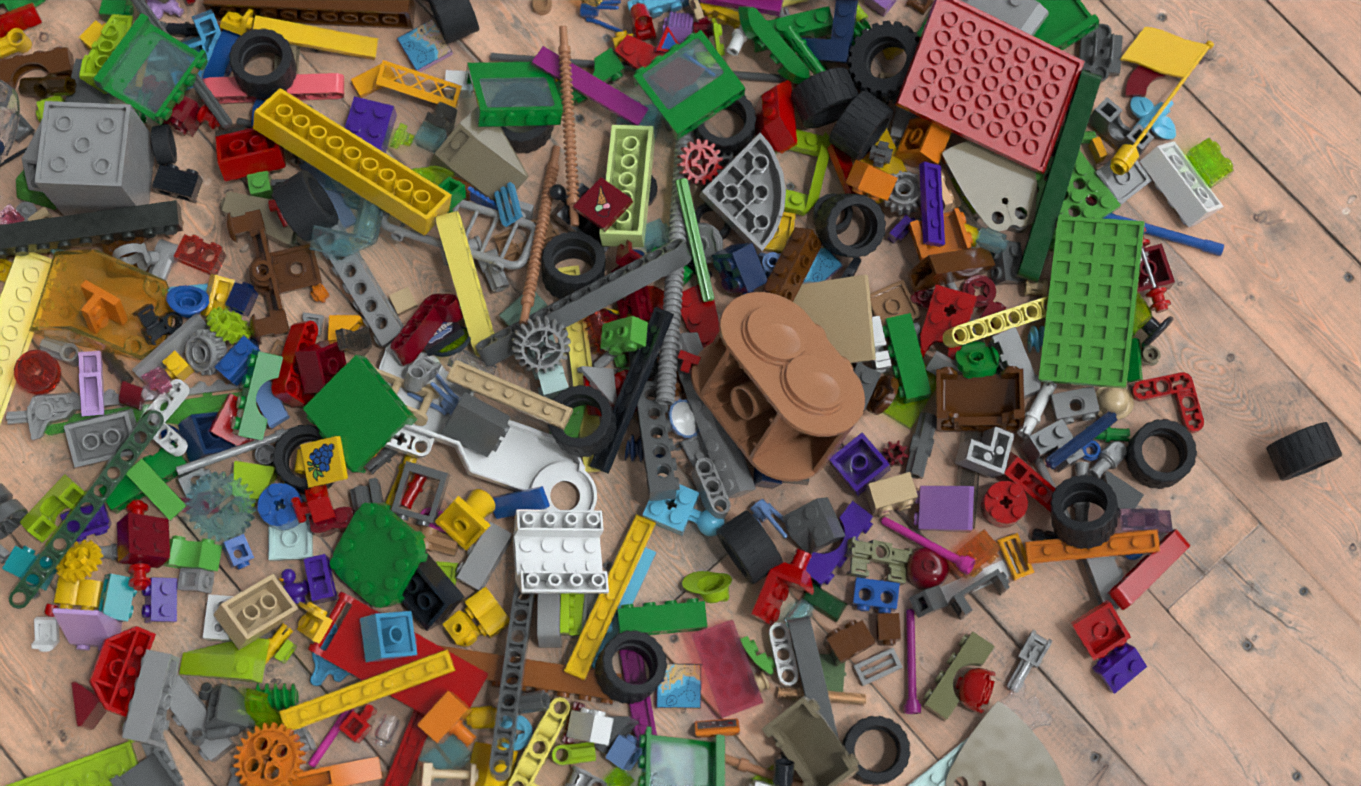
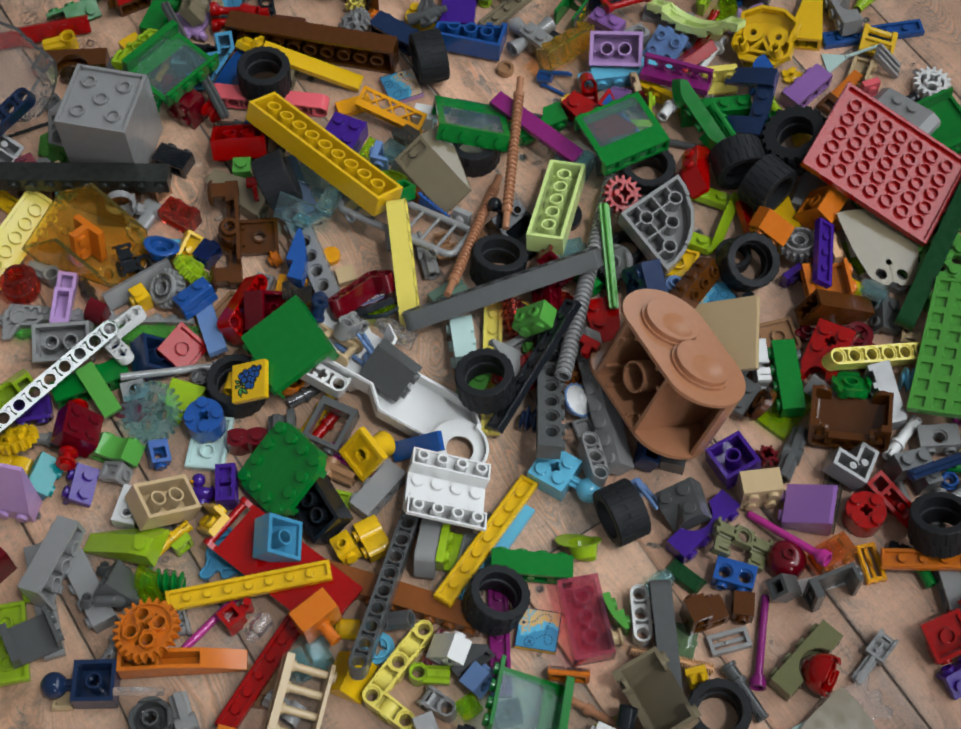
camera: 10 degrees right, 15 degrees down
red wedge [89,626,156,718] -> none
clear pink plate [141,366,173,394] -> none
black tyre [151,124,177,165] -> none
arch [231,349,283,441] -> none
red brick [291,484,335,523] -> none
tan tile [446,359,573,430] -> none
dark azure tile [494,182,523,227] -> none
light grey gear [512,316,571,374] -> none
dark red tile [573,177,633,232] -> none
red plate [751,549,814,626] -> none
dark grey gear [869,141,893,168] -> none
none -> blue slope [286,228,308,289]
none -> dark blue connector [311,291,329,323]
none -> light orange tile [323,246,341,265]
none -> medium blue bracket [369,140,390,177]
none -> yellow tile [684,663,709,690]
none -> dark grey pin [719,660,769,723]
none -> green pin [914,570,937,589]

